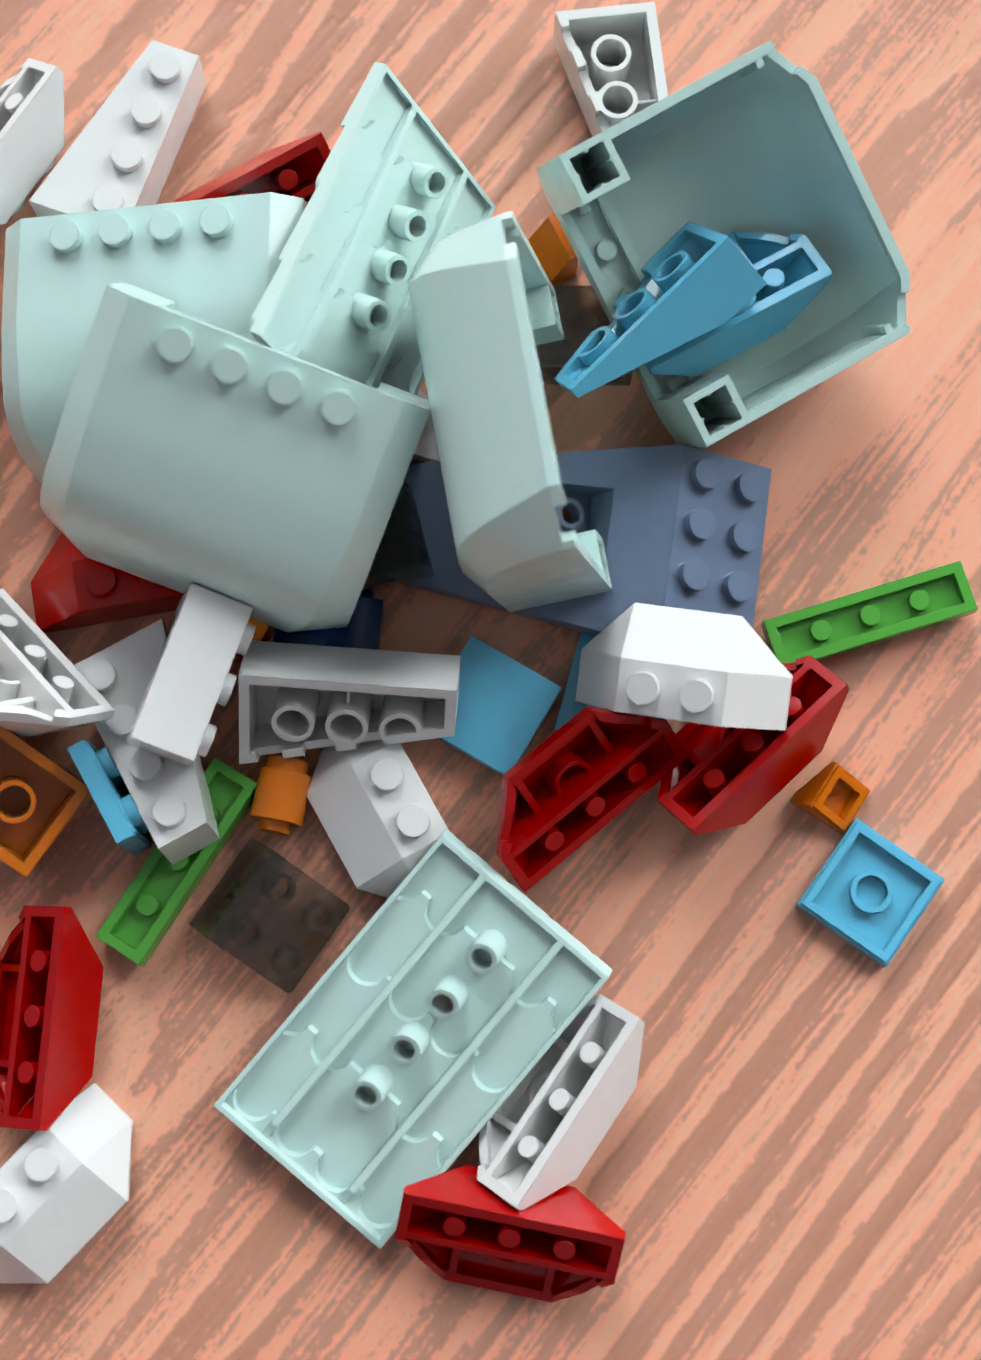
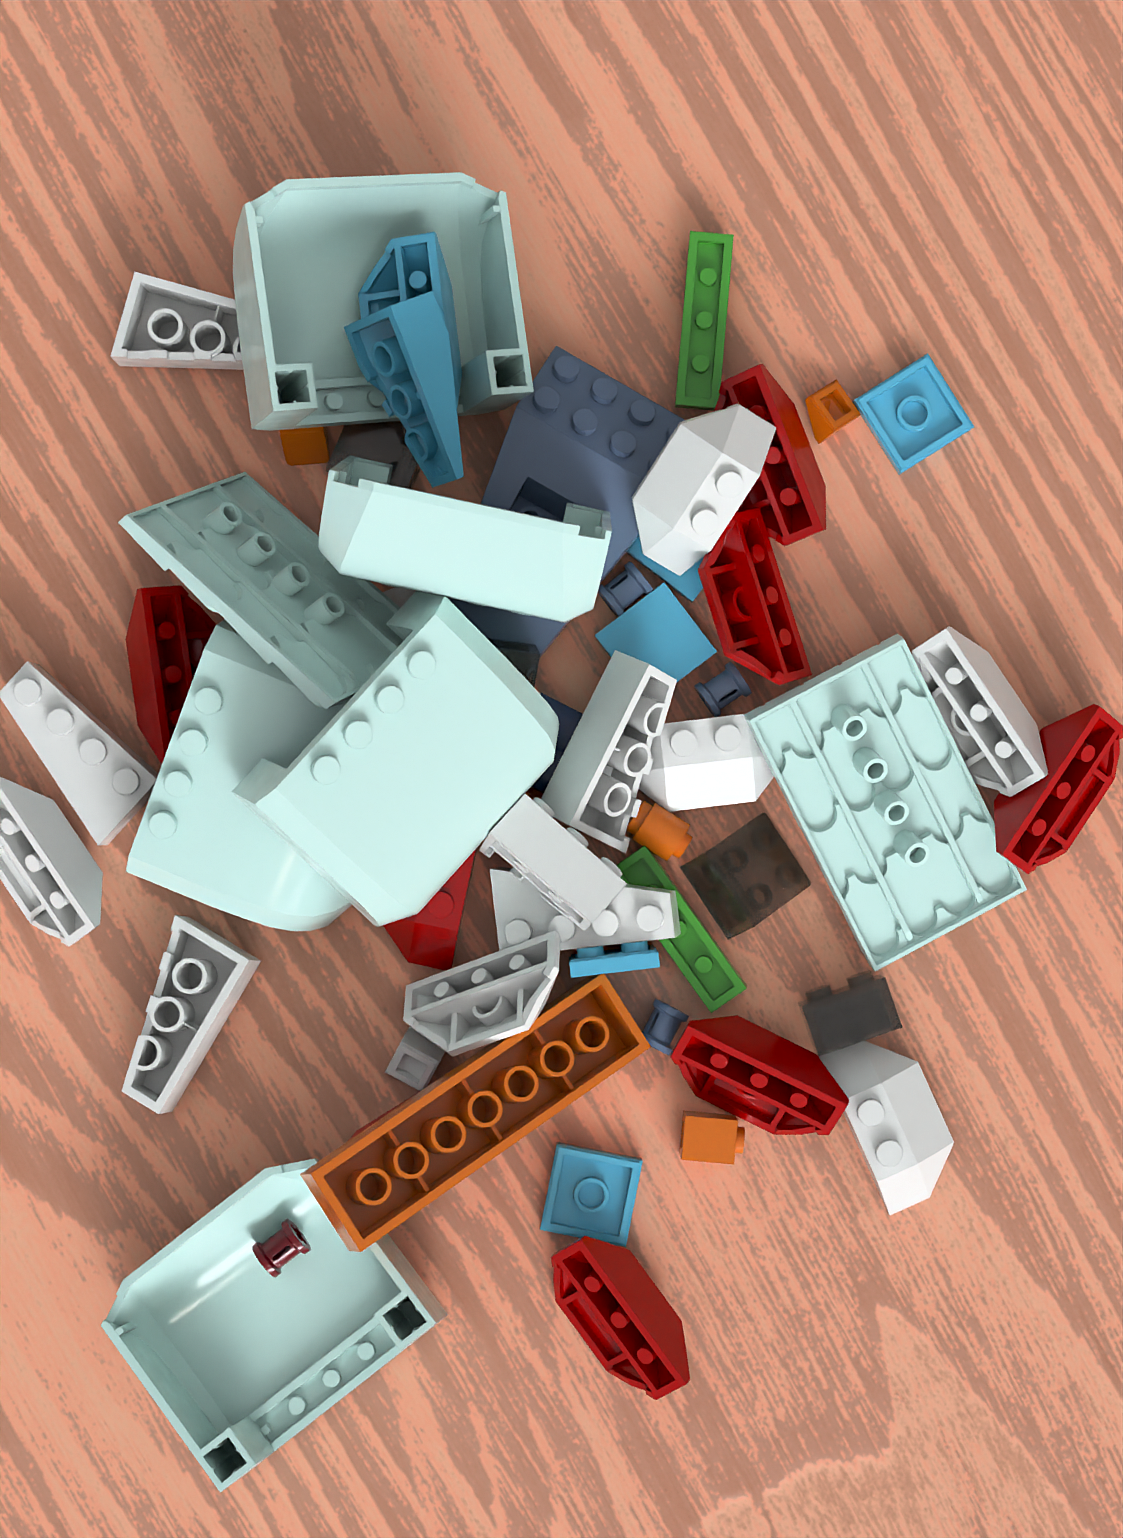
camera: 70 degrees left, 10 degrees up
none -> sand blue bush [598,561,653,617]
none -> sand blue bush [641,998,689,1055]
none -> sand blue bush [694,661,752,717]
none -> clear smoke brick [798,970,902,1056]

